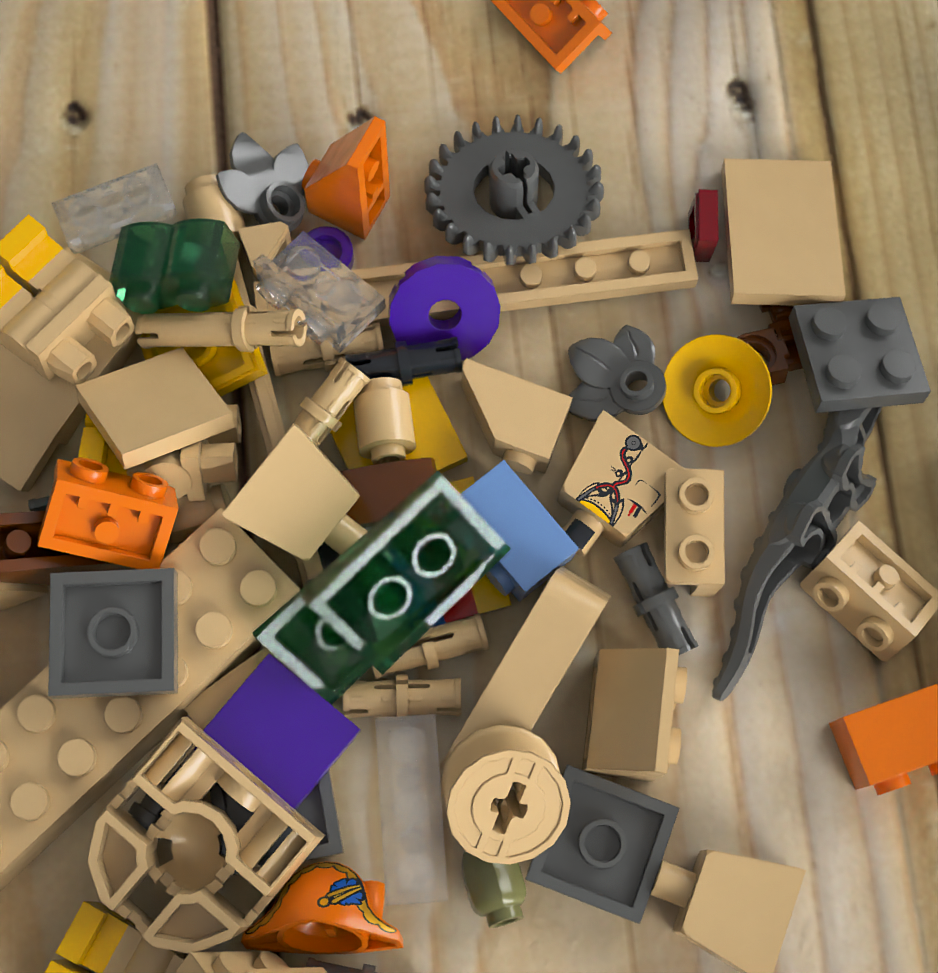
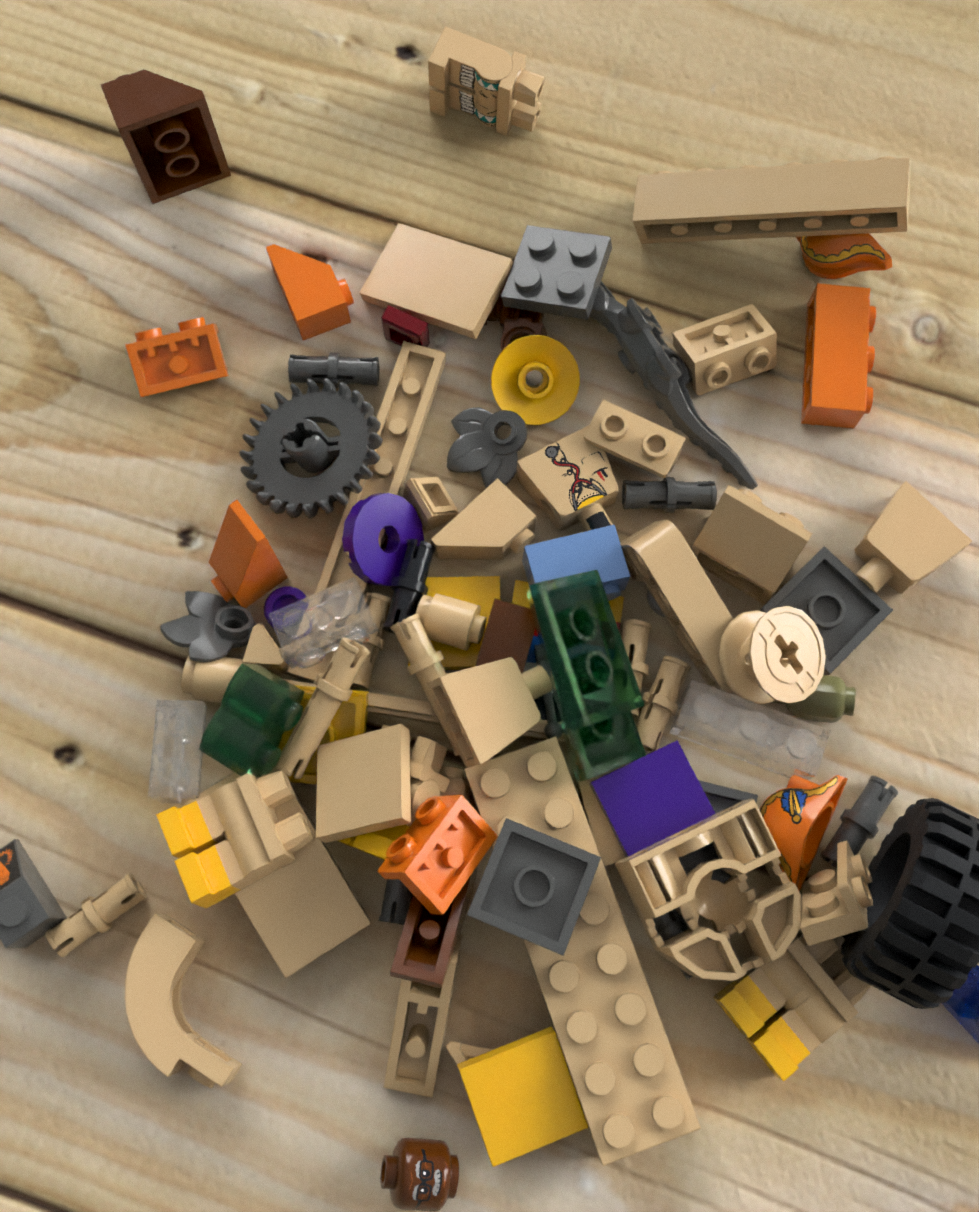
camera: 60 degrees left, 0 degrees up
none -> orange slope [266,244,354,341]
none -> dark grey pin [288,352,380,388]
none -> tan slope [403,477,459,534]

